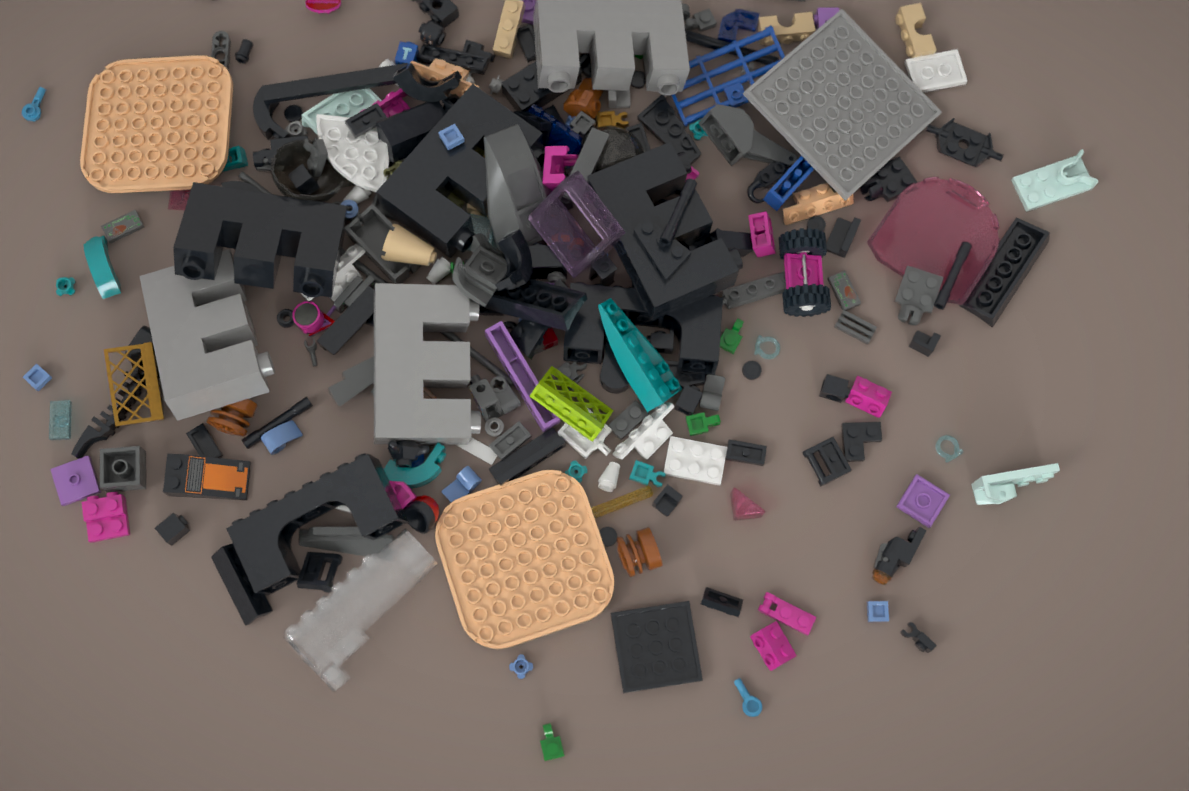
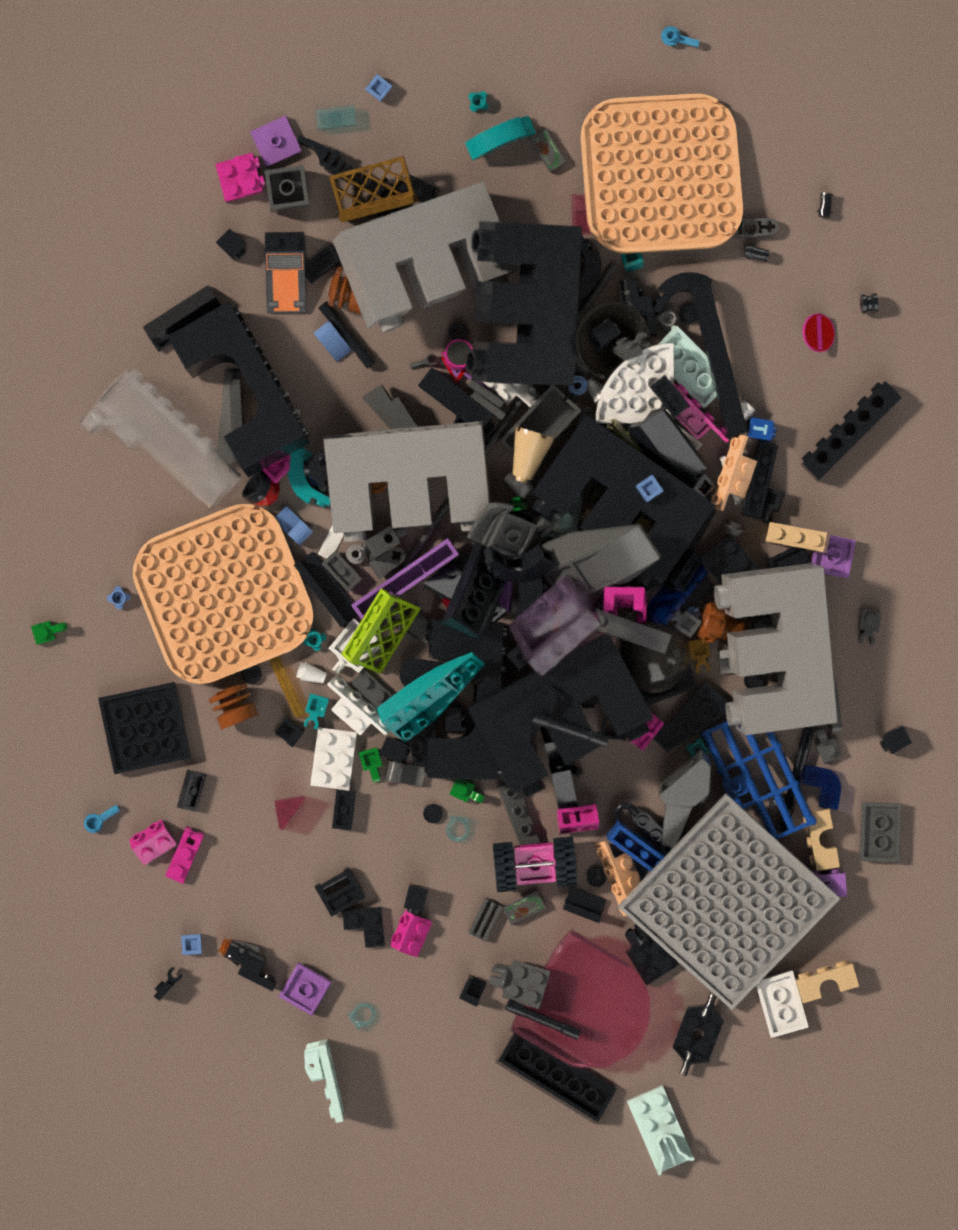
camera: 90 degrees right, 15 degrees up
black plate [296,552,343,593] -> none
black arch [393,62,462,102] -> none
black head [418,20,447,46] -> none

